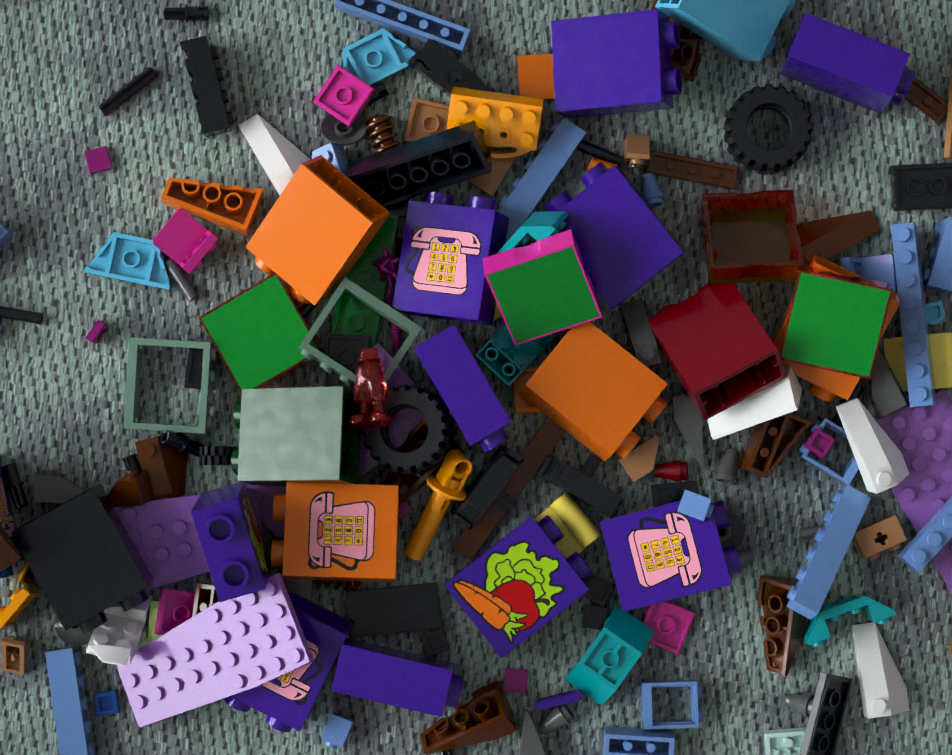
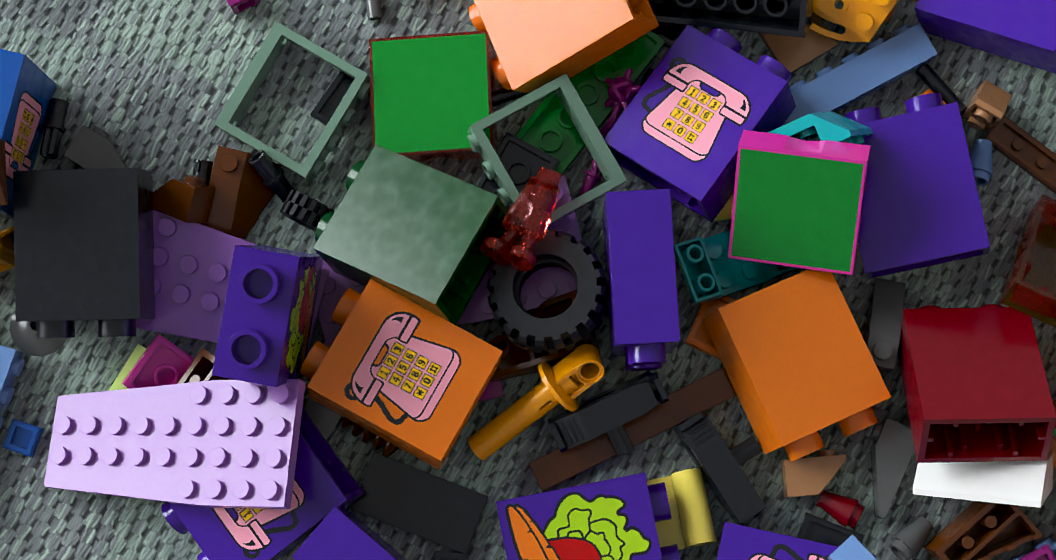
camera: 30 degrees right, 5 degrees down
white piece [86,595,153,667] -> none

